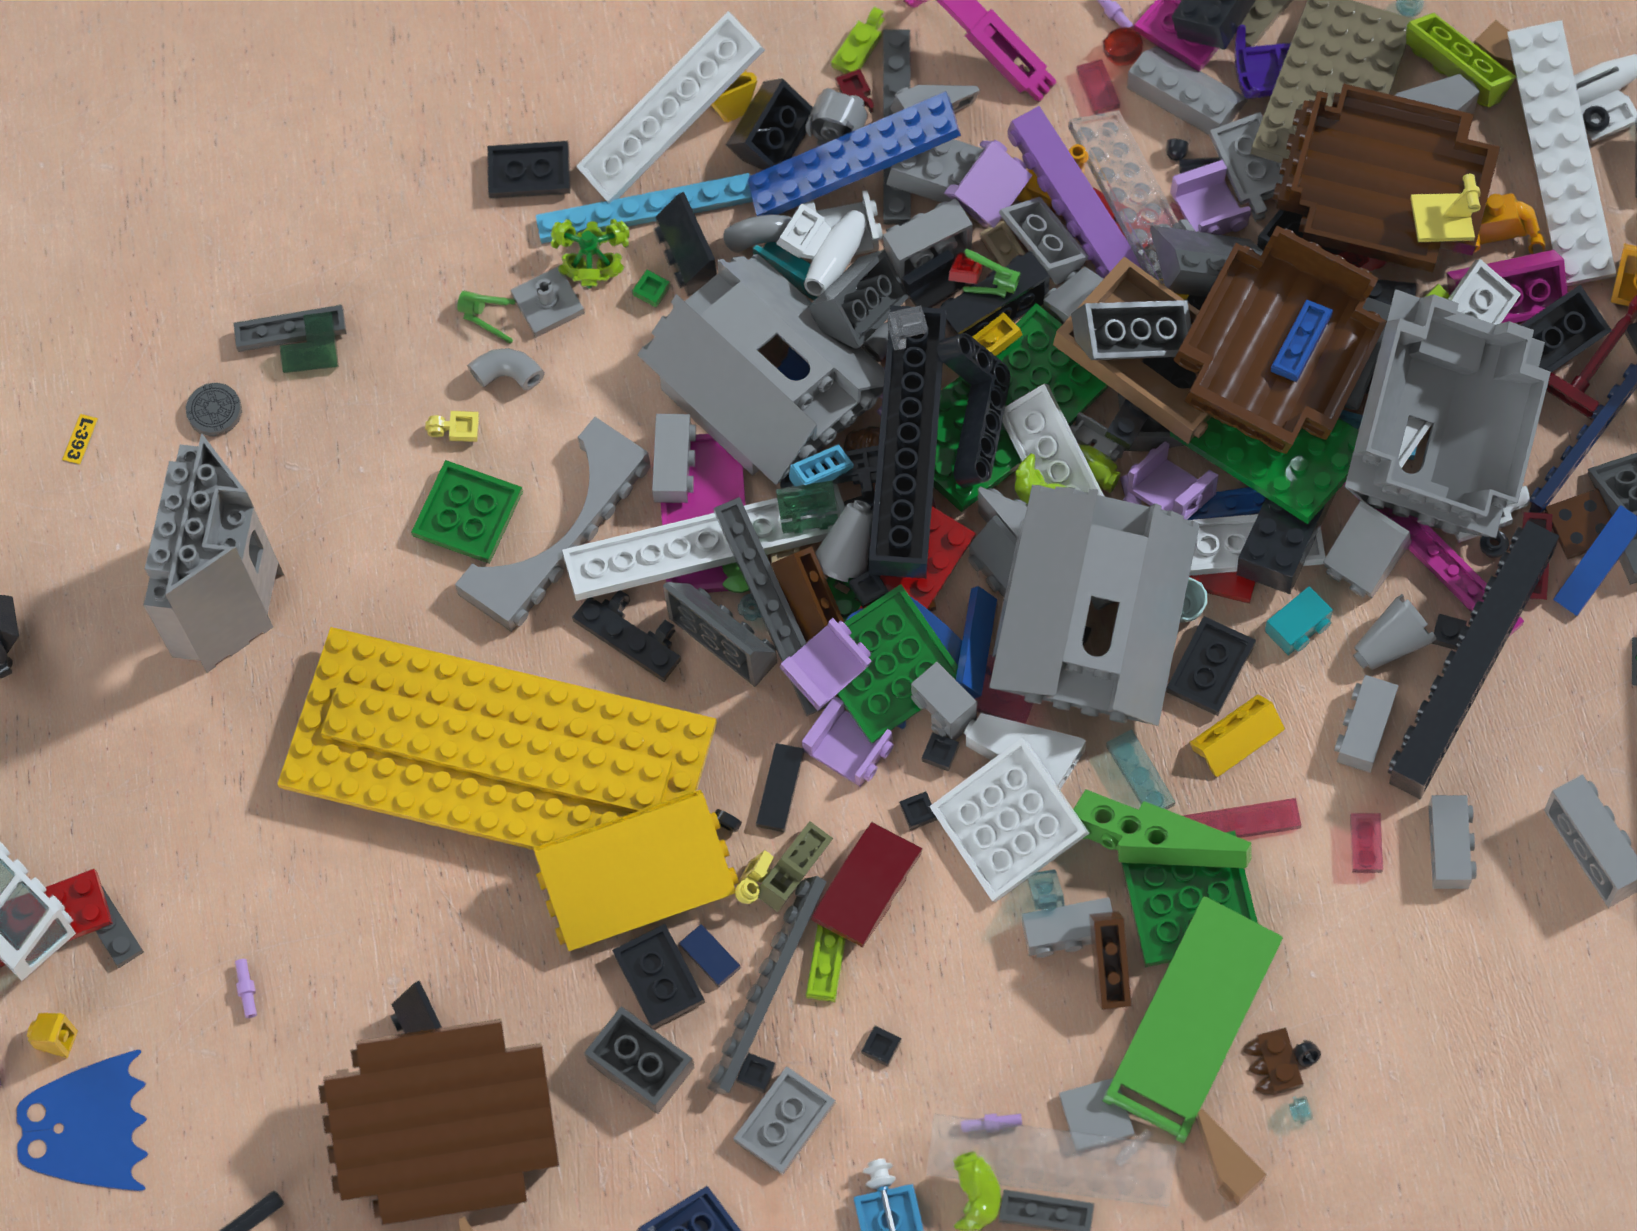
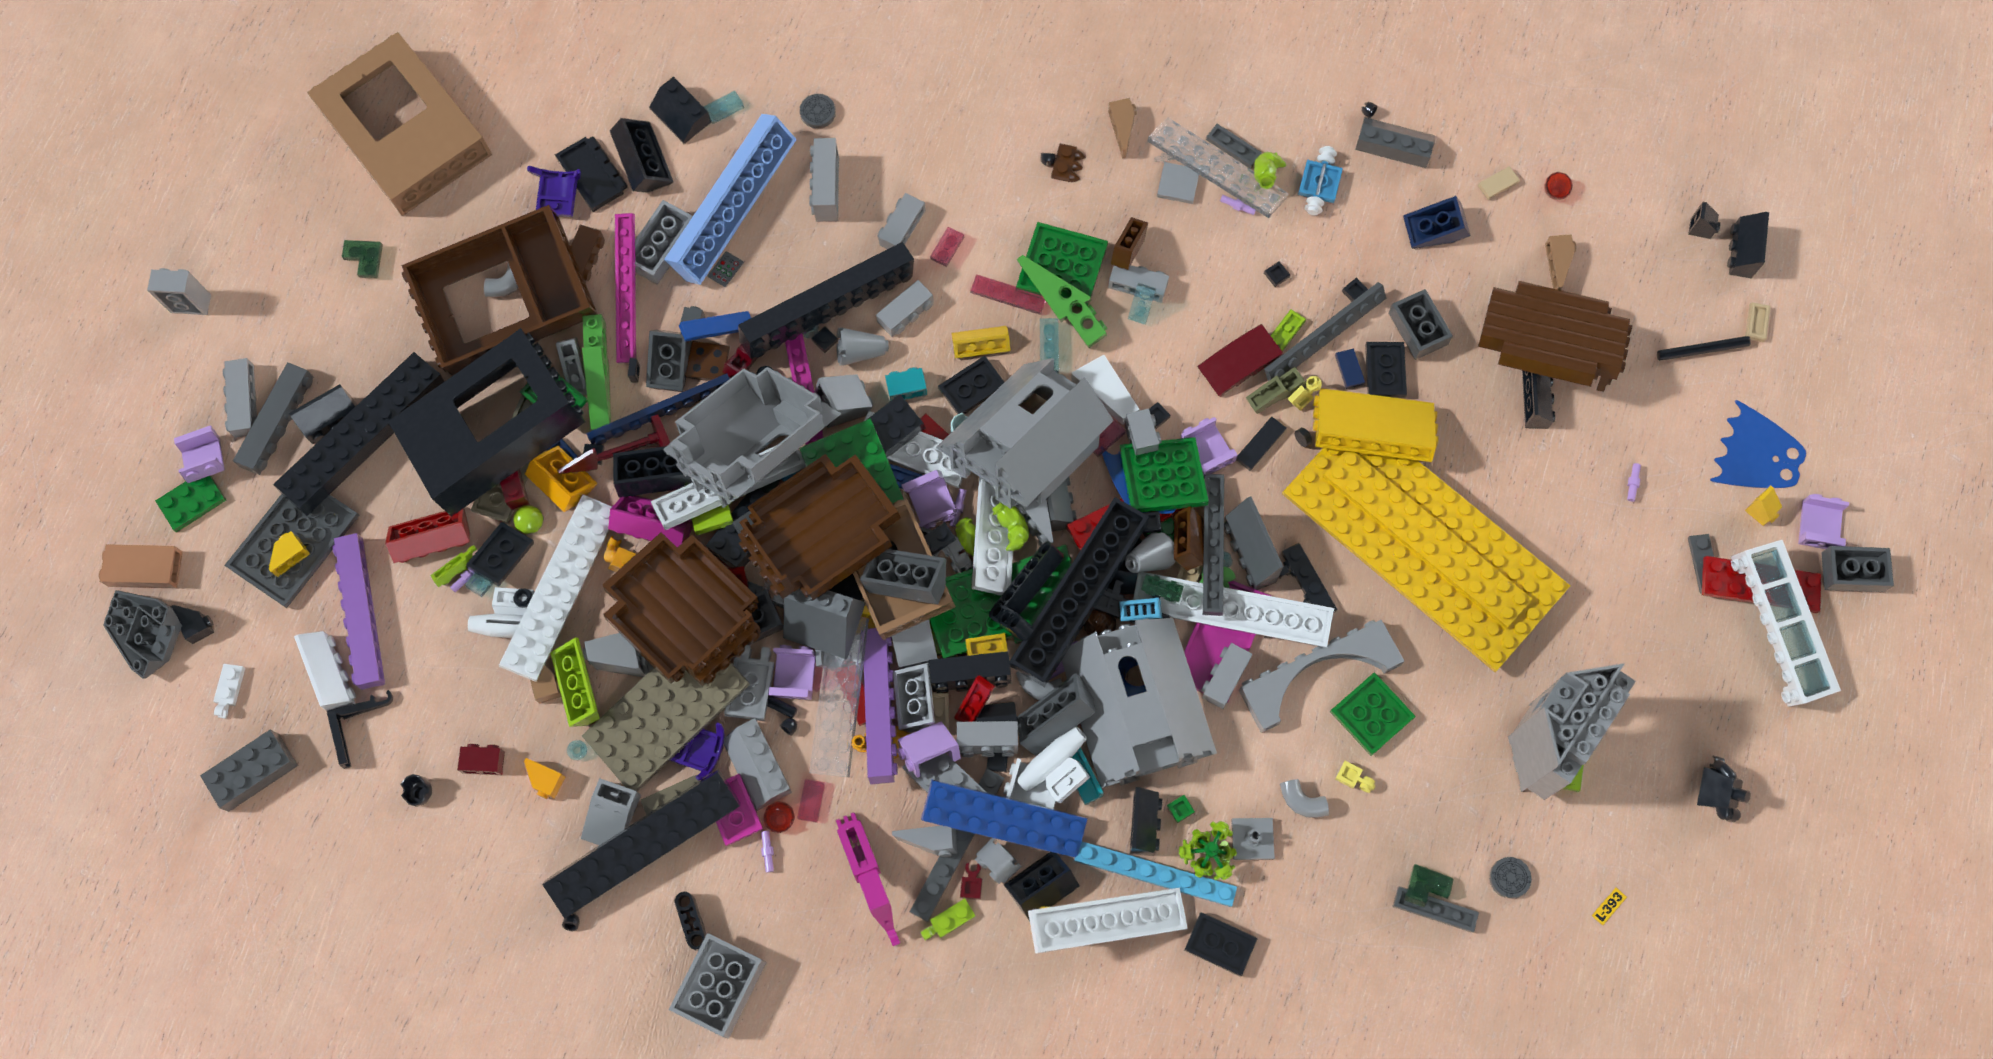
camera: 155 degrees left, 5 degrees up
bright green plant [457,290,515,343] -> none
light grey cylinder [723,215,793,253] -> none
light grey plate [733,1066,836,1175] -> none
lavender panel [779,618,872,711] -> none
clear panel [888,305,928,350] -> none
black tile [899,791,937,830] -> none
white plate [929,738,1089,902] -> none
blue tile [956,586,997,699] -> none
bright green plant [963,249,1021,298] -> none
bright green flag [1102,897,1283,1143] -> none
blue tile [1271,299,1333,382] -> none
clear light blue plate [1289,1096,1313,1125] -> none
light yellow plate [1410,174,1481,242] -> none

